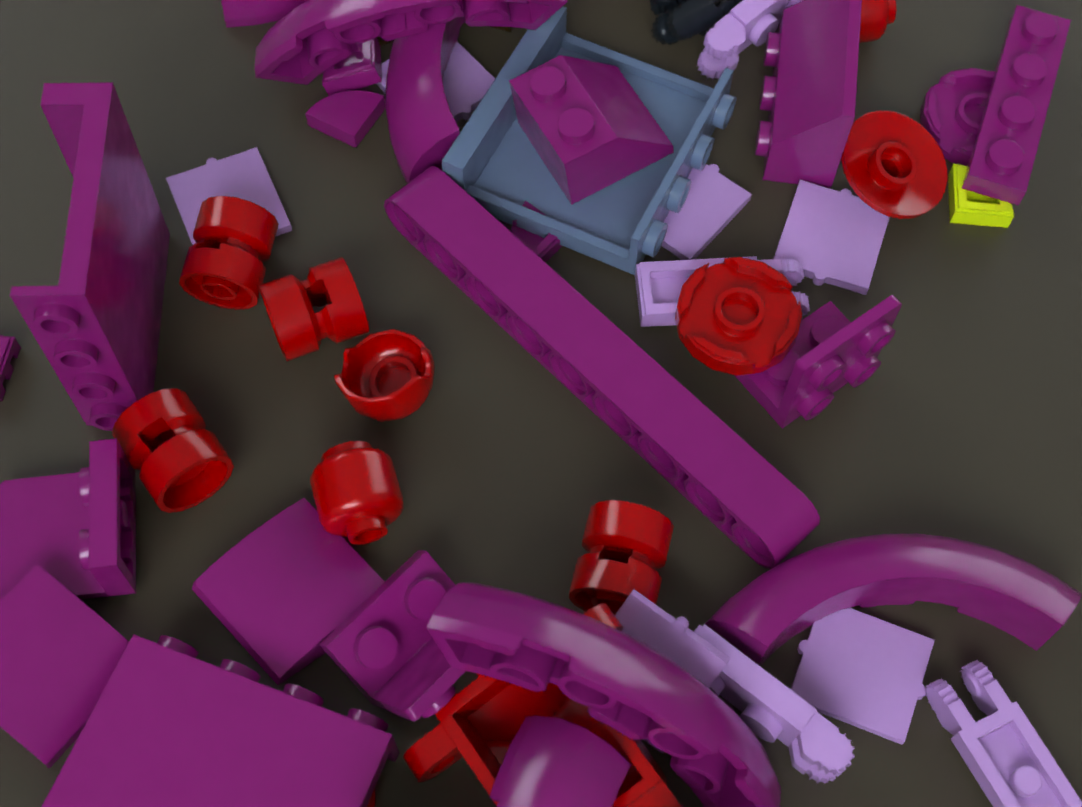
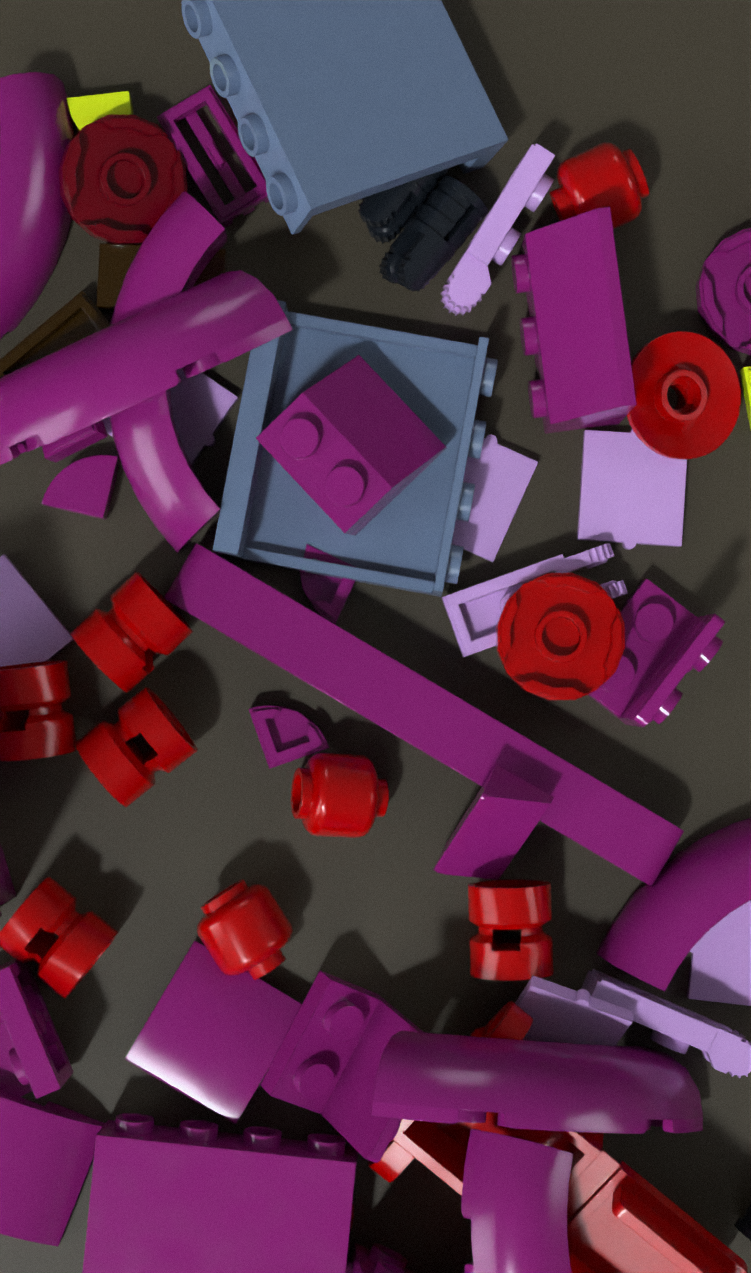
camera: 10 degrees left, 25 degrees up
red hair [334,329,435,422] -> none
none -> red wheel [71,571,194,693]
none -> magenta tile [248,705,330,769]
none -> red head [291,753,389,838]
none -> magenta slope [433,765,554,880]

